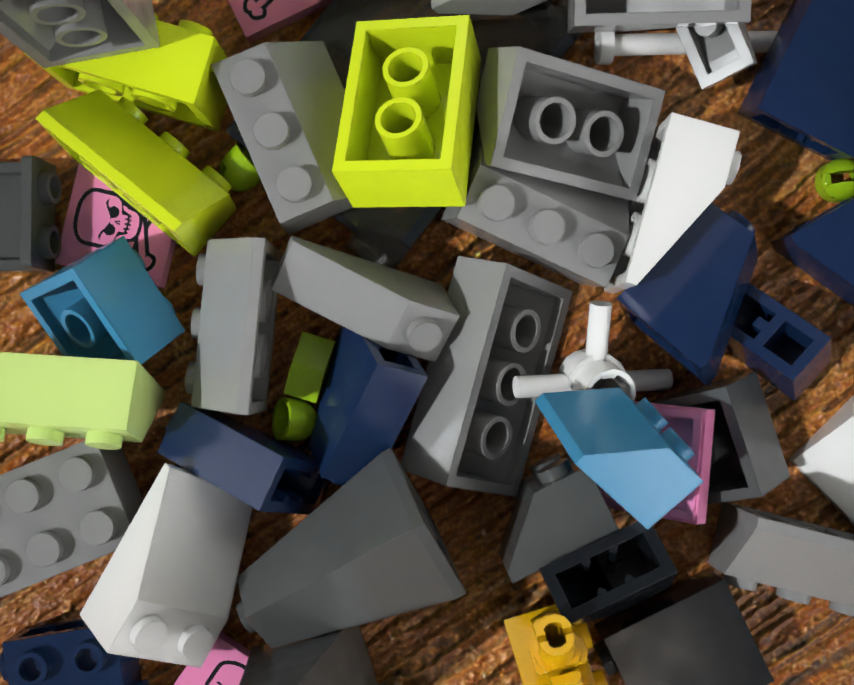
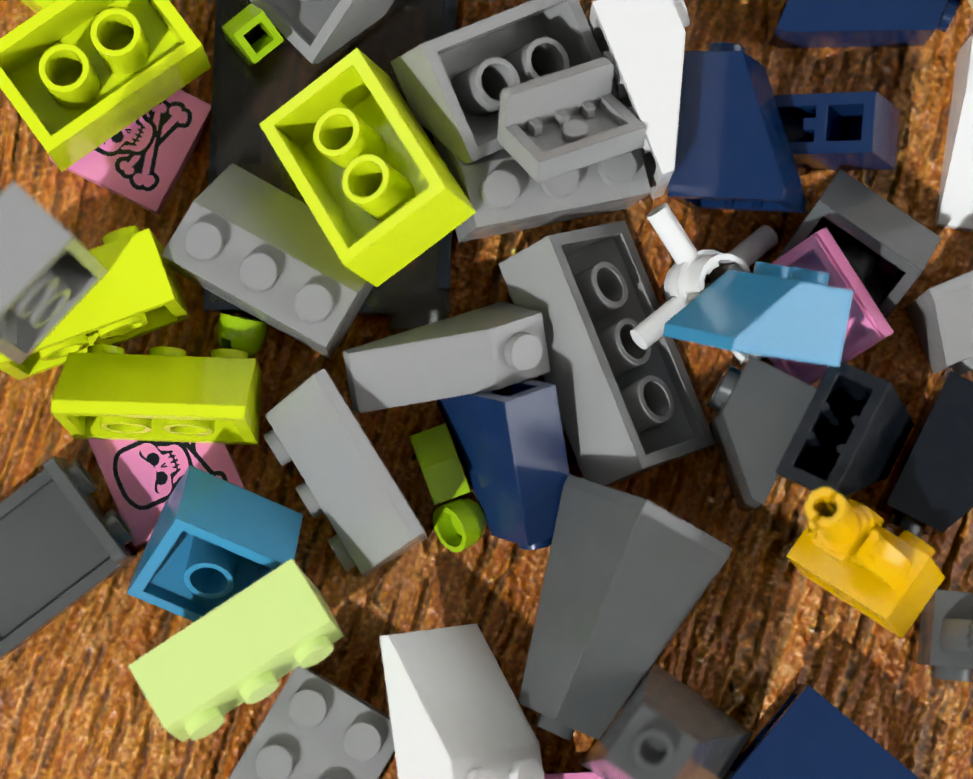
camera: 30 degrees left, 5 degrees down
dark blue slope [157,402,331,515] -> none
none -> light grey bracket [497,57,646,183]

